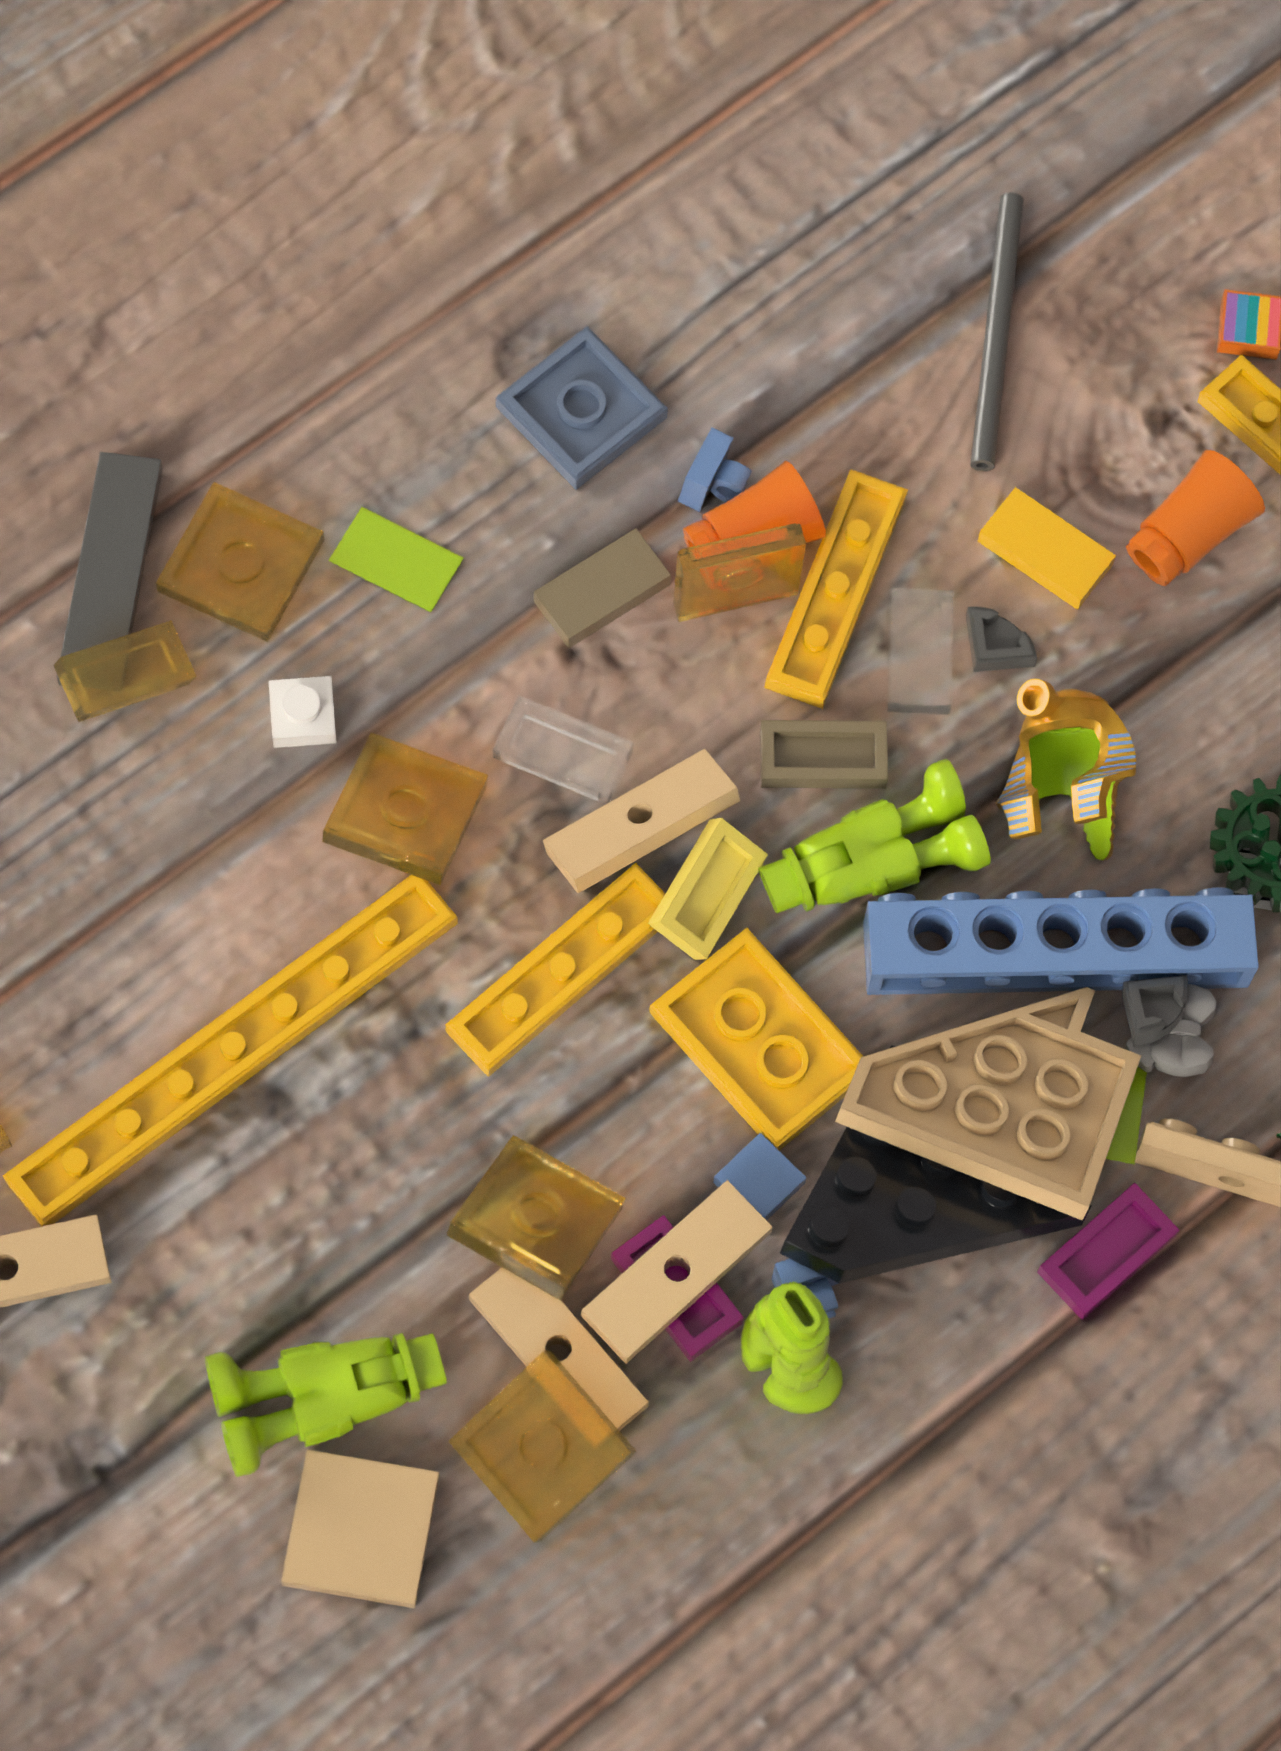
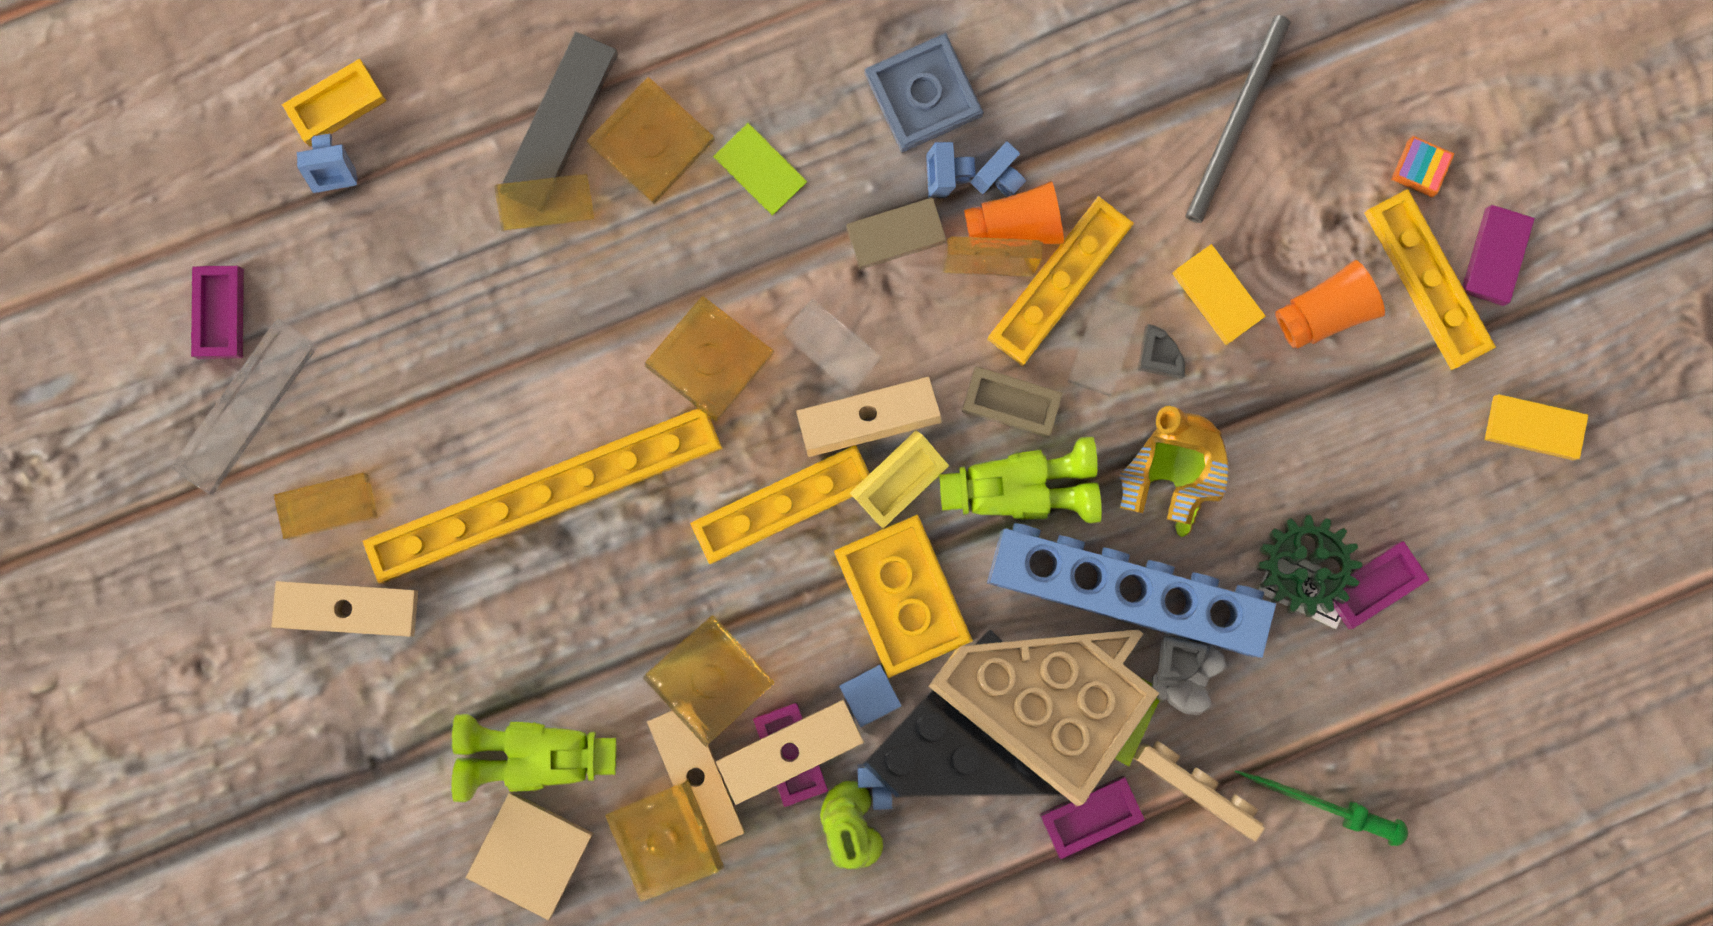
camera: 20 degrees right, 15 degrees up
white plate [269,676,337,748] -> none
none -> medium blue tile [926,142,975,198]

